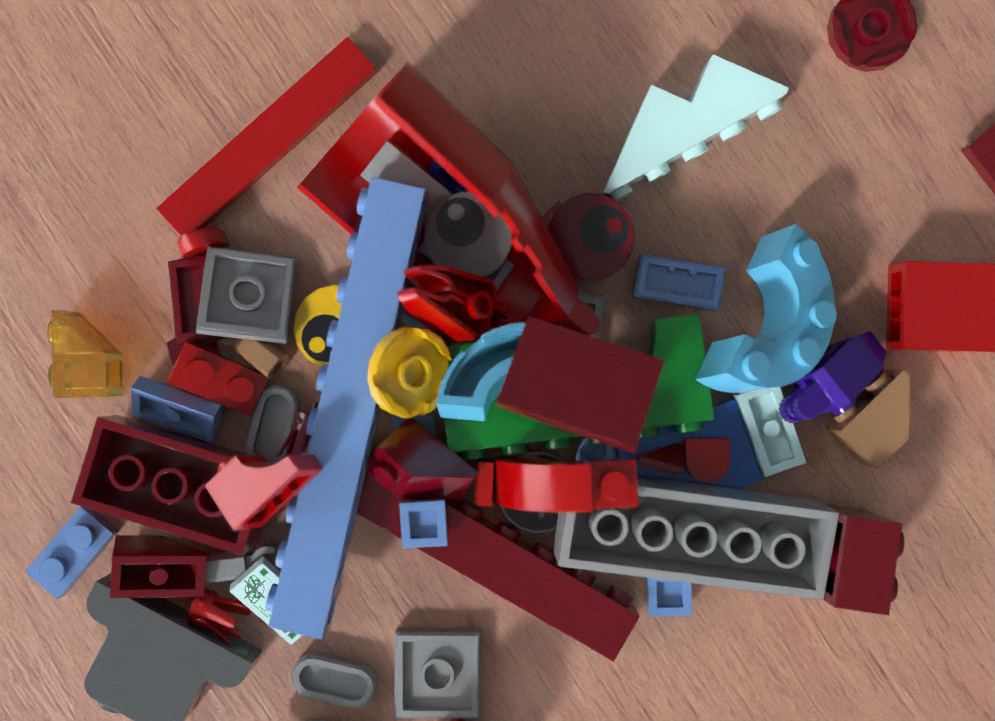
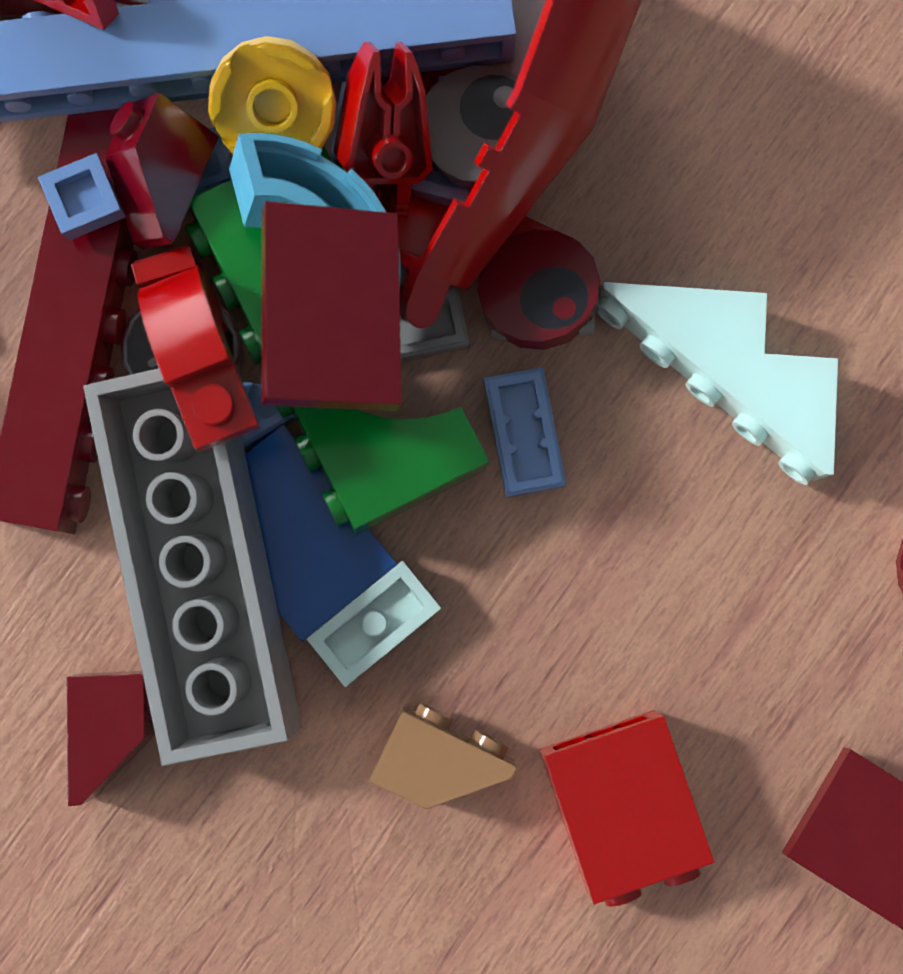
camera: 65 degrees right, 5 degrees down
dark red slope [634,443,684,476] -> none
medium blue plate [645,577,693,617] -> none
red tile [683,437,730,482] -> none
medium azure brick [695,224,837,393] -> none
dark purple hinge [778,331,886,423] -> none
dark red brick [824,504,905,615] -> none
none -> dark red slope [66,671,155,806]

